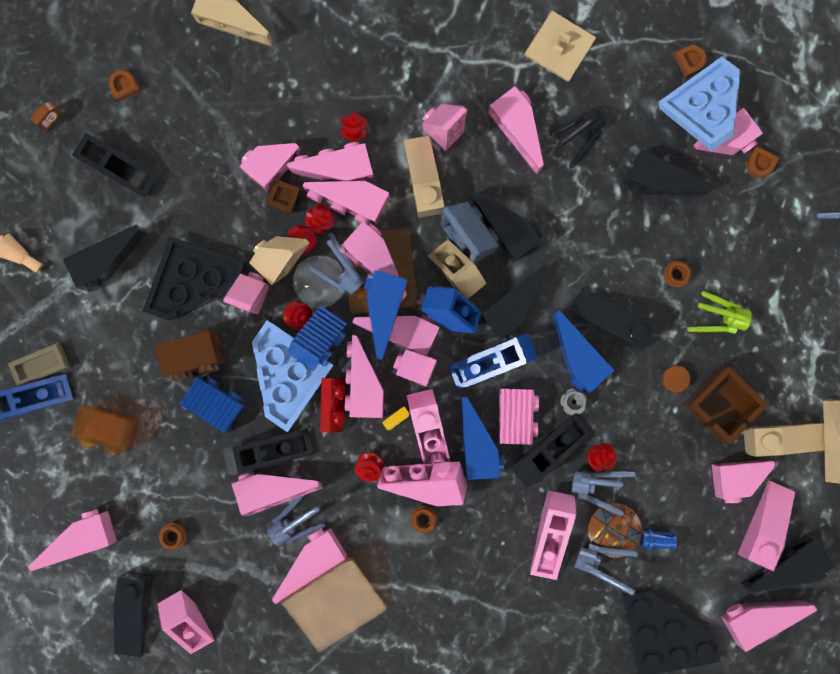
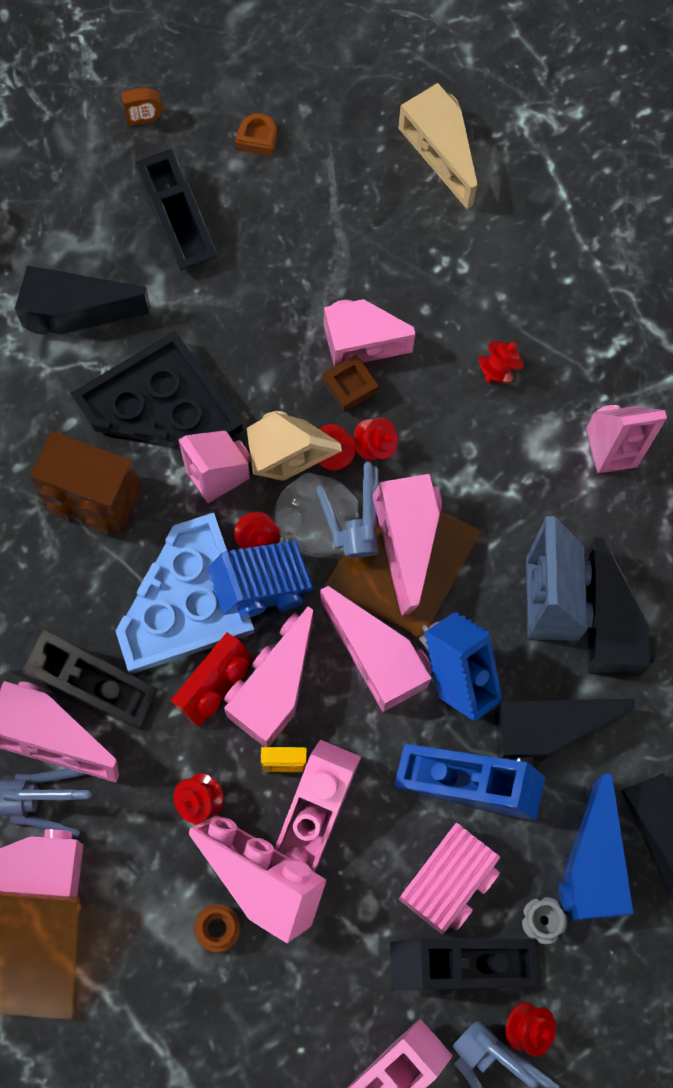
camera: 30 degrees right, 15 degrees down
blue brick [180,375,246,433] -> none
bright pink slope [287,142,374,182] -> none
bright pink slope [303,181,390,226] -> none
blue slope [364,270,408,360] -> none
bright pink slope [393,349,436,386] -> none
tan slope [404,136,444,218] -> none
tan slope [428,239,487,299] -> none
blue slope [461,397,504,480] -> none

